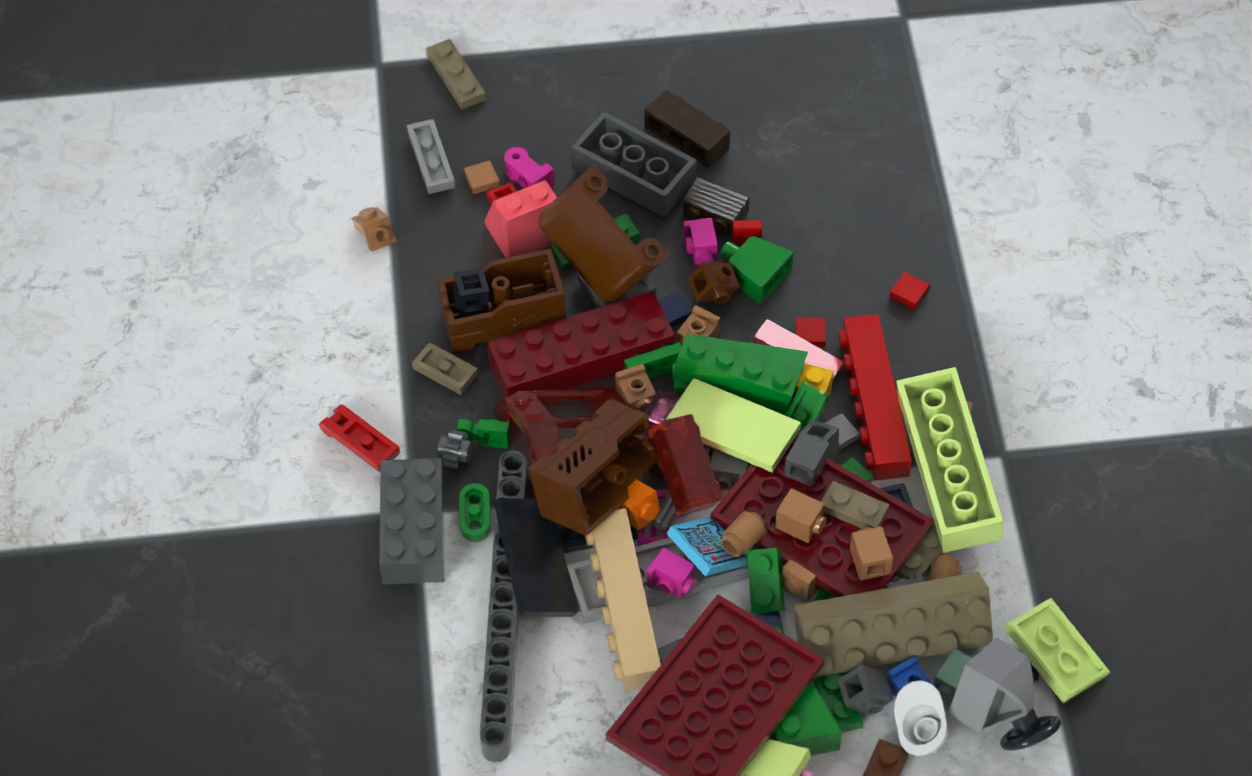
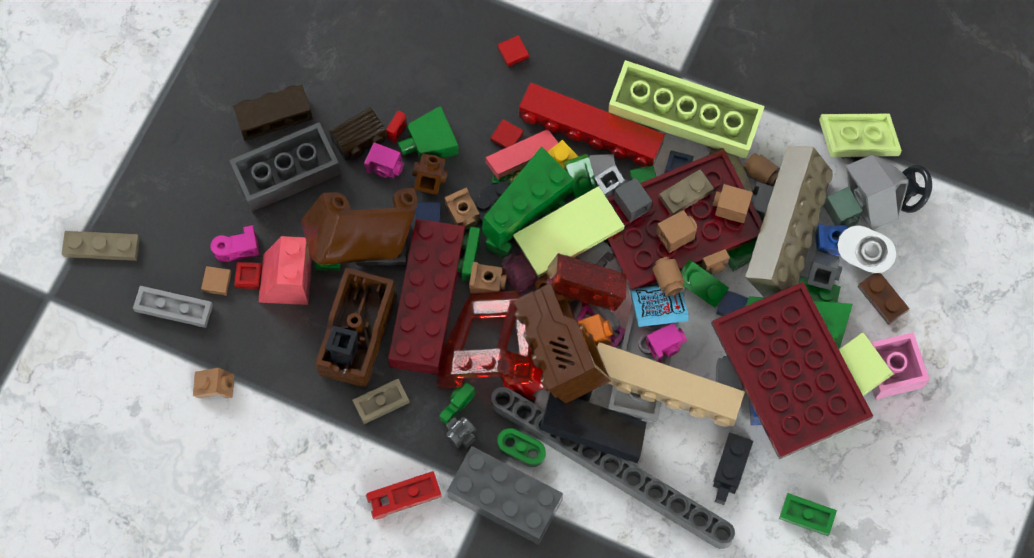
camera: 60 degrees left, 15 degrees up
none -> black hinge [713,432,753,505]

